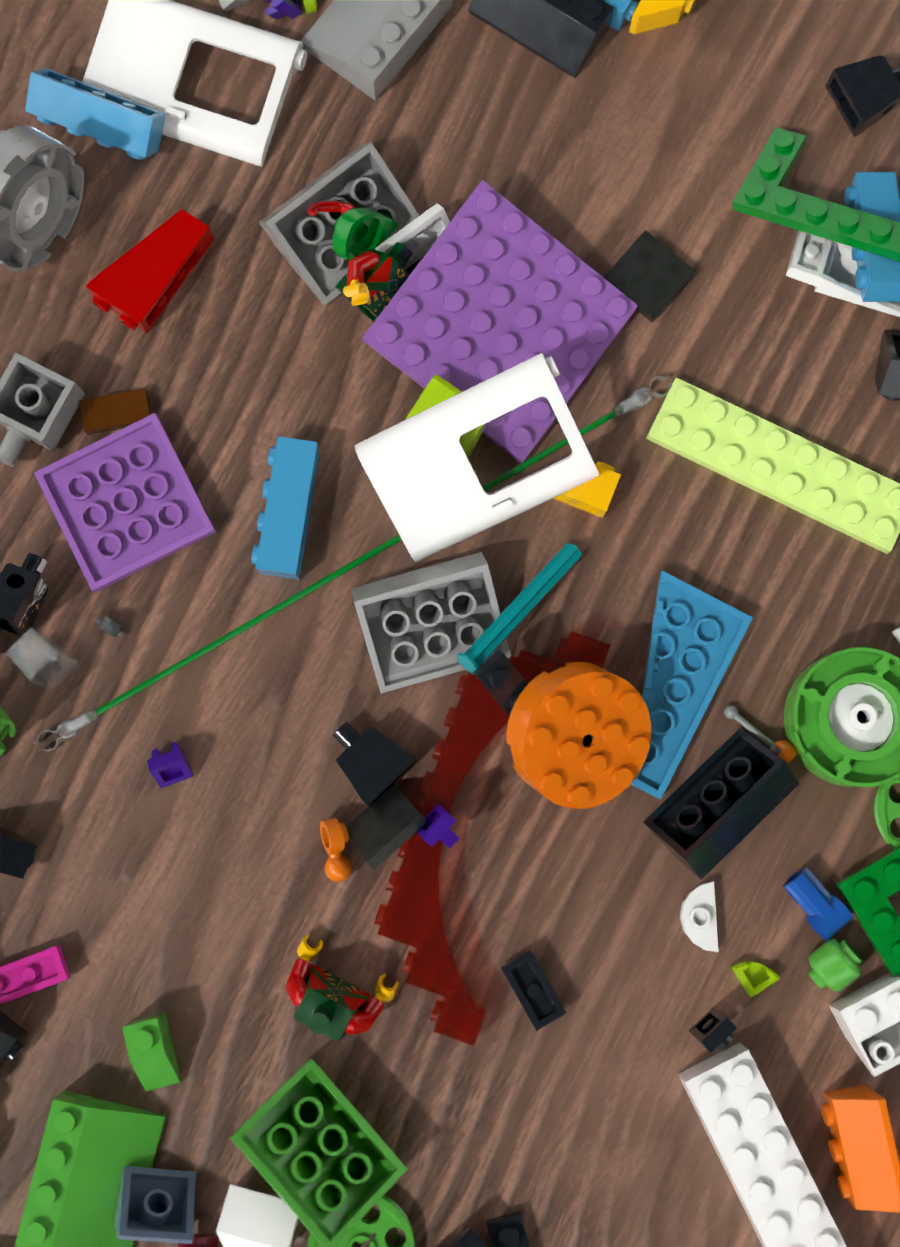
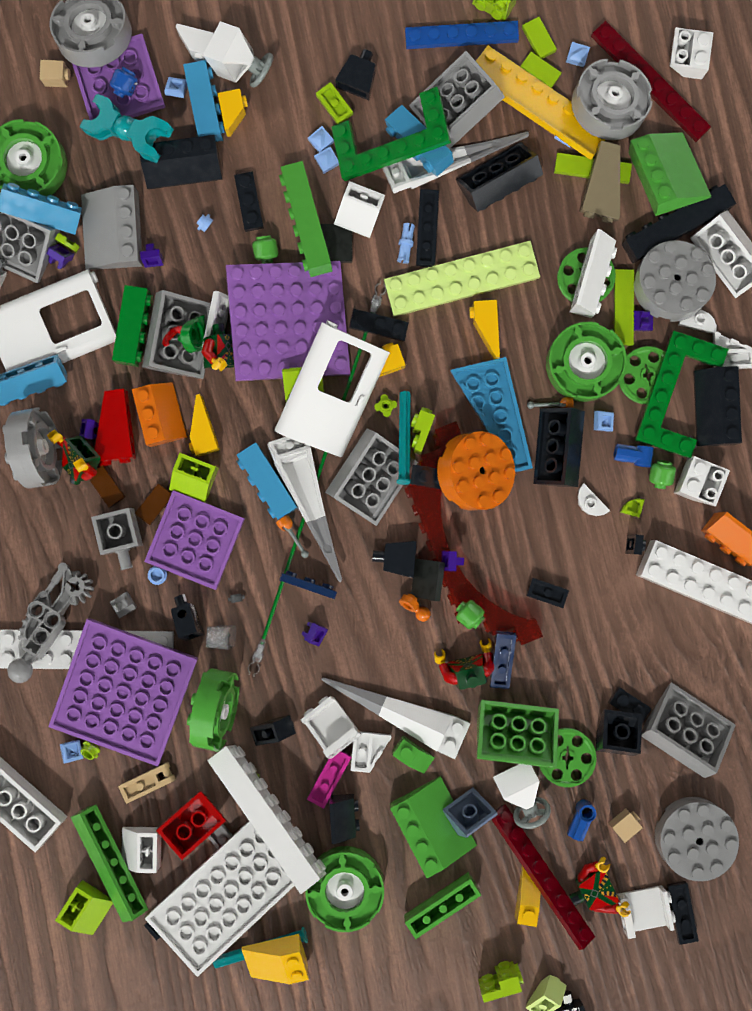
camera: 40 degrees left, 5 degrees up
none -> torso [47,430,101,485]
none -> dark purple tile [79,419,99,439]
none -> reddish brown tile [90,466,125,508]
none -> green brick [112,285,153,367]
none -> orange slope [132,382,187,447]
none -> dark purple tile [140,243,164,268]
none -> light blue plate [148,566,167,585]
none -> lime slope [169,453,219,503]
none -> yellow slope [189,394,220,457]
none -> light blue plate [196,214,213,232]
none -> black plate [234,171,264,232]
none -> bright green head [252,235,279,264]
none -> white plate [267,437,342,582]
none -> hinge [276,515,309,558]
none -> bright green brick [279,161,333,277]
none -> dark blue plate [279,570,337,599]
none -> white panel [301,696,362,759]
none -> light blue tile [308,126,334,153]
none -> light blue tile [314,147,339,174]
none -> lime plate [316,82,353,124]
none -> white plate [321,678,470,759]
none -> white slope [334,181,385,238]
none -> black plate [349,309,409,342]
none -> white wing [351,731,391,773]
none -> lime plate [374,394,397,417]
none -> light blue pin [397,223,415,264]
none -> lime plate [411,407,435,455]
none -> black plate [416,189,439,267]
none -> bright green head [456,600,485,629]
none -> yellow slope [469,300,500,360]
none -> dark blue plate [490,631,517,689]
none -> light blue tile [594,411,614,432]

